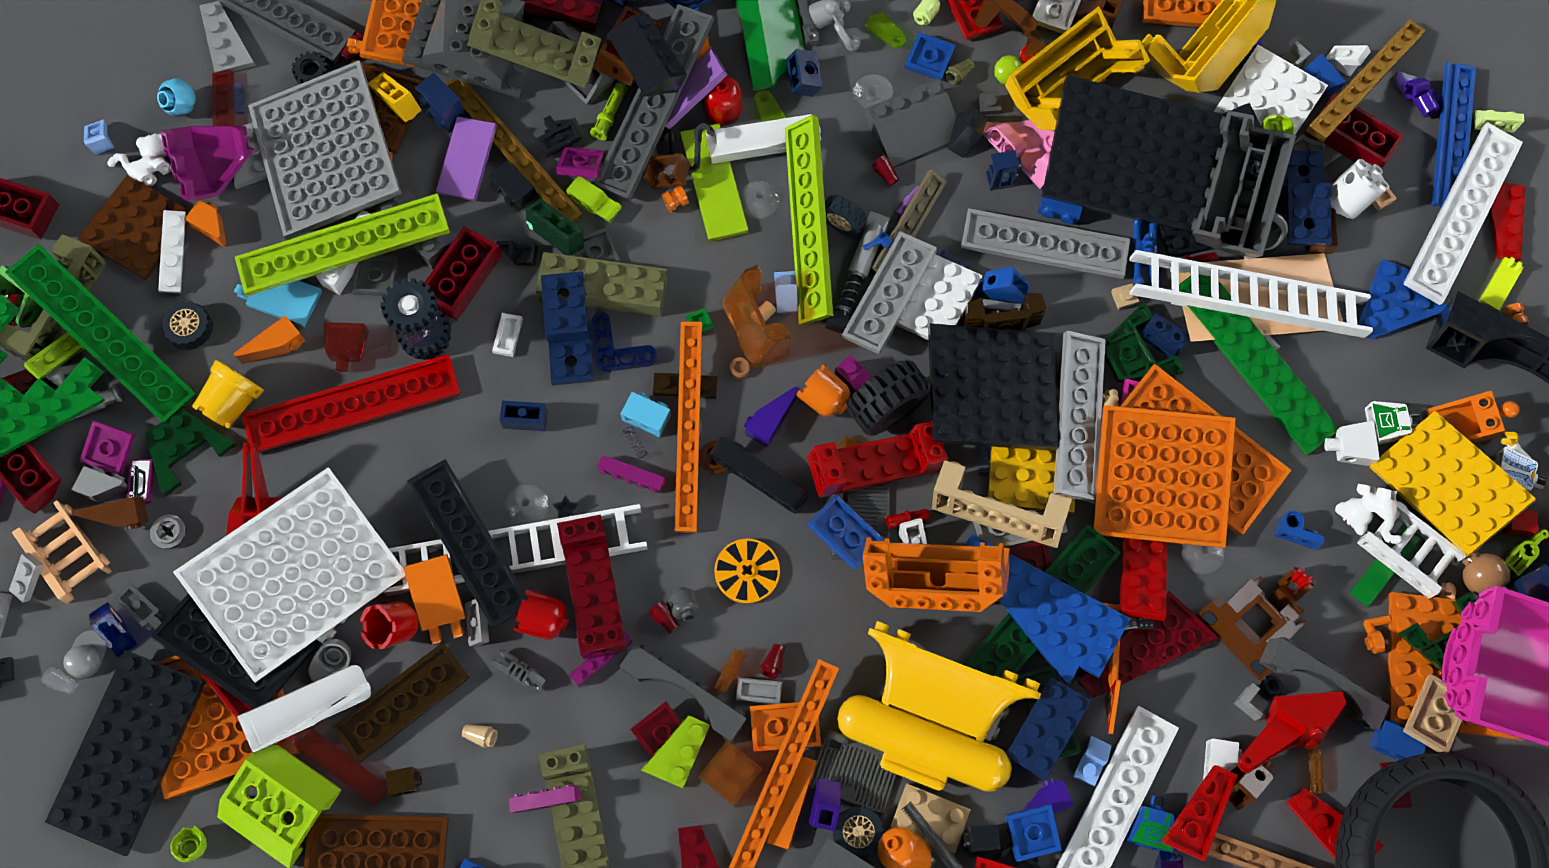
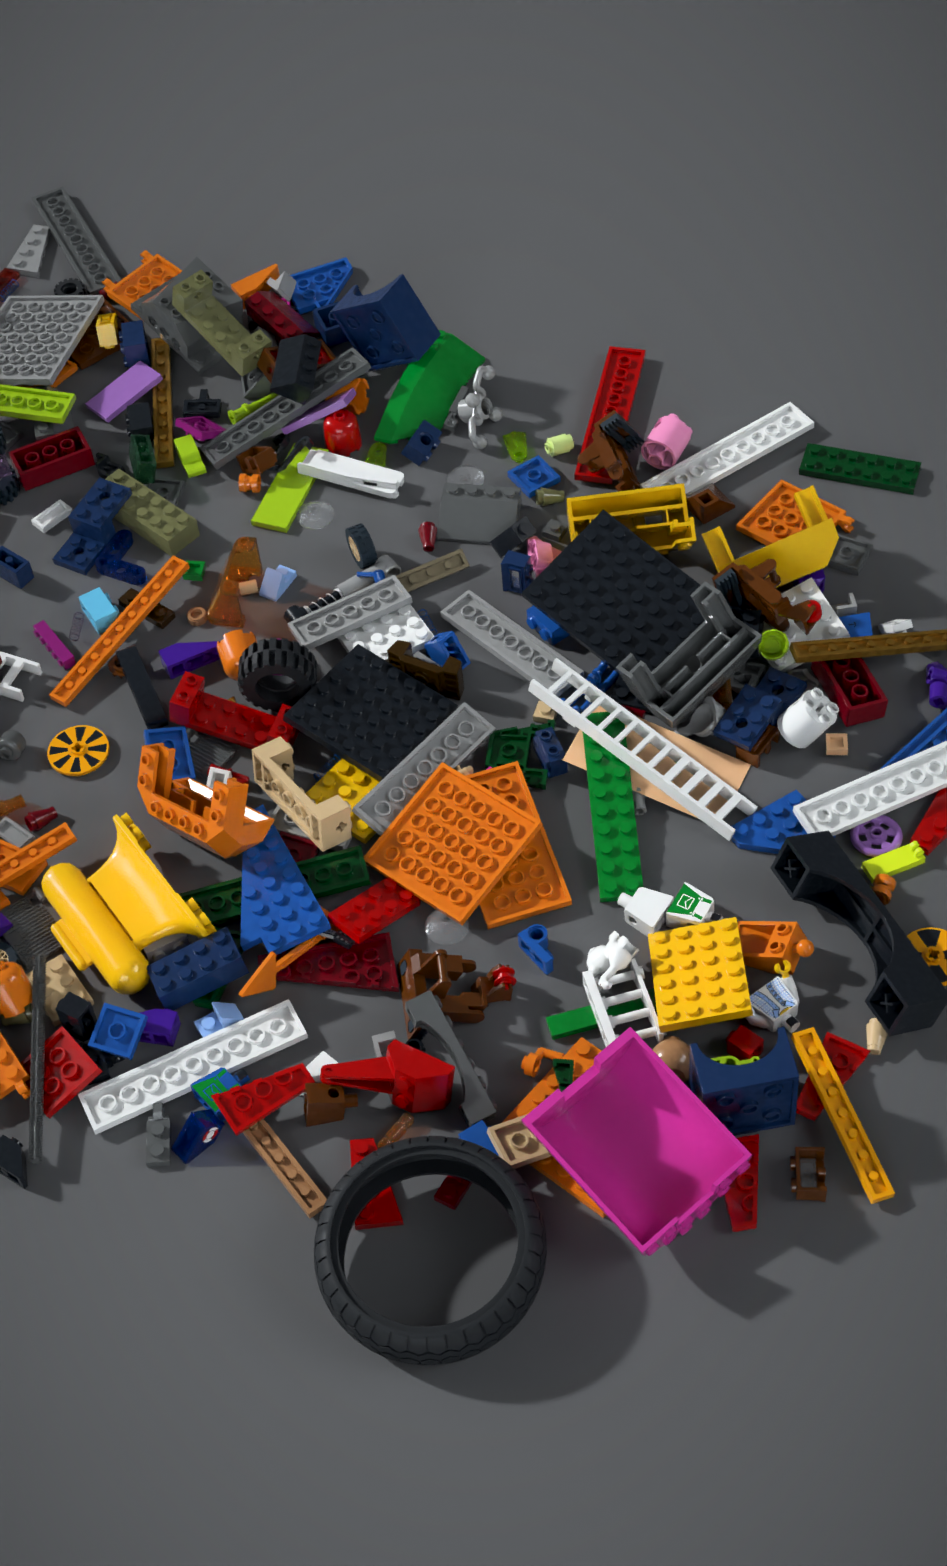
camera: 40 degrees right, 20 degrees down
lime plate [785,115,833,325] -> none
none -> reddish brown container [712,559,822,635]
none -> medium lavender plate [850,815,903,857]

